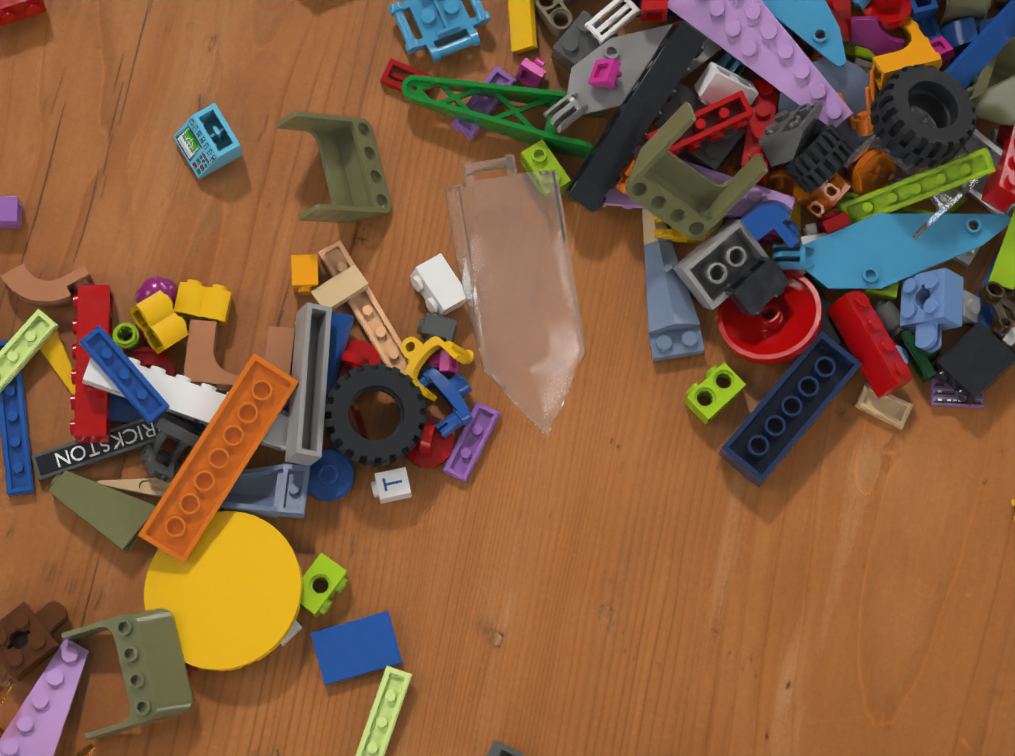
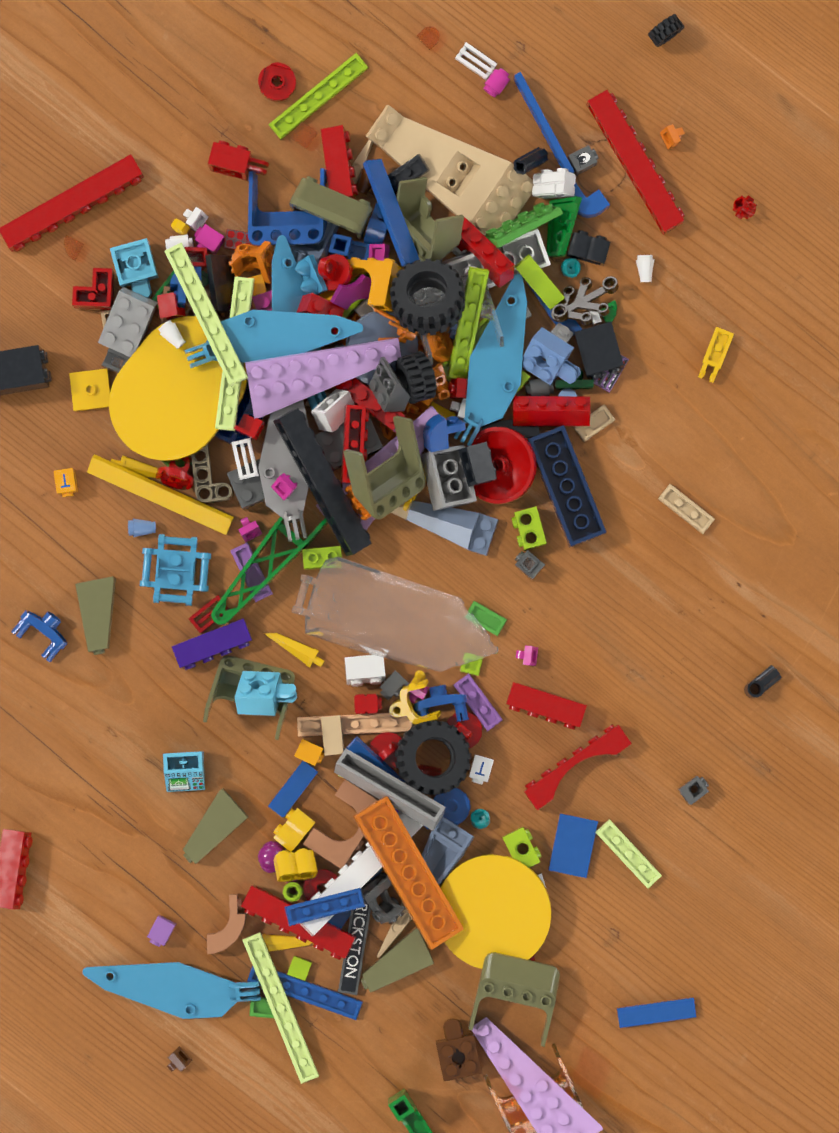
camera: 60 degrees left, 10 degrees up
none -> dark purple brick [172,619,253,670]
none -> olive slope [183,788,248,864]
none -> medium azure brick [235,671,297,716]
none -> yellow bar [264,633,324,667]
none -> blue tile [268,761,318,818]
none -> lime tile [287,956,312,981]
none -> red brick [354,694,382,714]
none -> lime tile [460,653,483,676]
none -> bright green tile [464,601,507,636]
none -> teal tile [471,809,490,829]
none -> red brick [506,682,587,730]
none -> dark grey window [514,550,545,580]
none -> dark pink tile [516,645,538,666]
none -> red arch [524,724,632,810]
none -> tan tile [658,484,715,534]

